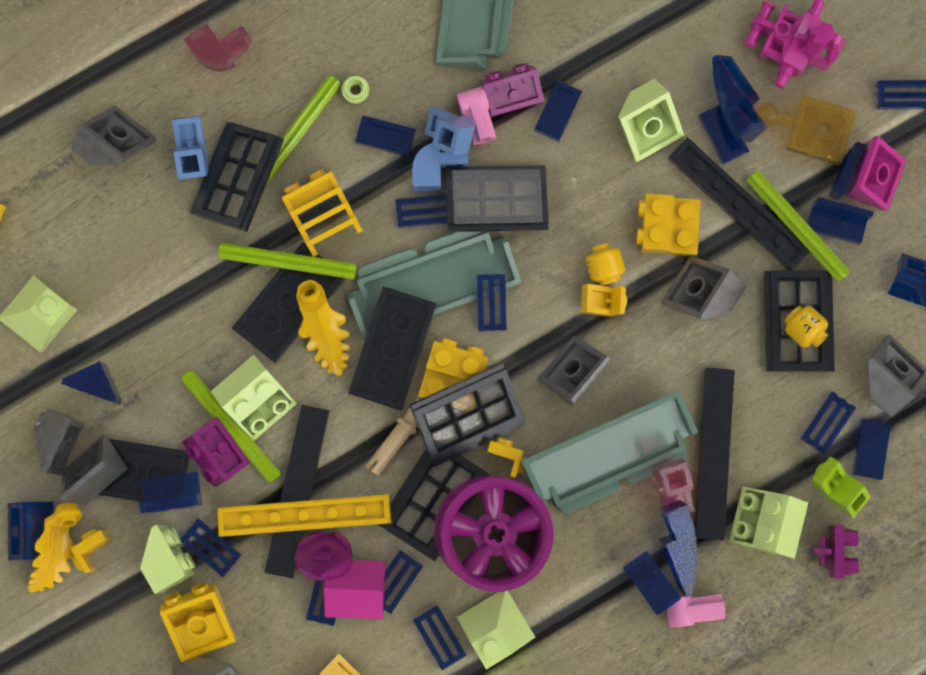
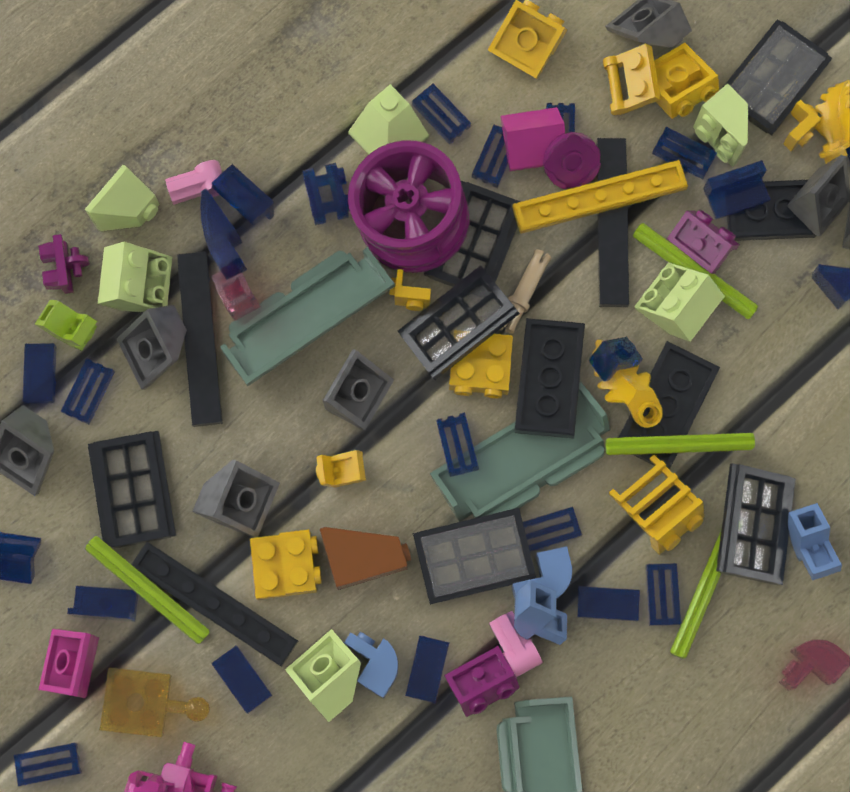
camera: 165 degrees right, 5 degrees down
yellowish green plate [342,76,370,104] -> none
yellow head [585,243,625,286] -> none
clear blue slope [712,55,767,142] -> none
yellow head [785,306,828,348] -> none
clear blue tile [828,142,867,201] -> none
none -> yellowish green slope [85,165,160,231]
none -> flat silver slope [117,305,187,390]
none -> clear blue brick [302,163,350,225]
none -> dark orange slope [320,527,412,590]
none -> medium blue brick [344,632,398,699]
none -> bracket [589,337,643,381]
none -> yellow plate [603,43,661,115]
none -> clear blue tile [645,563,681,626]
none -> clear piece [722,19,832,136]

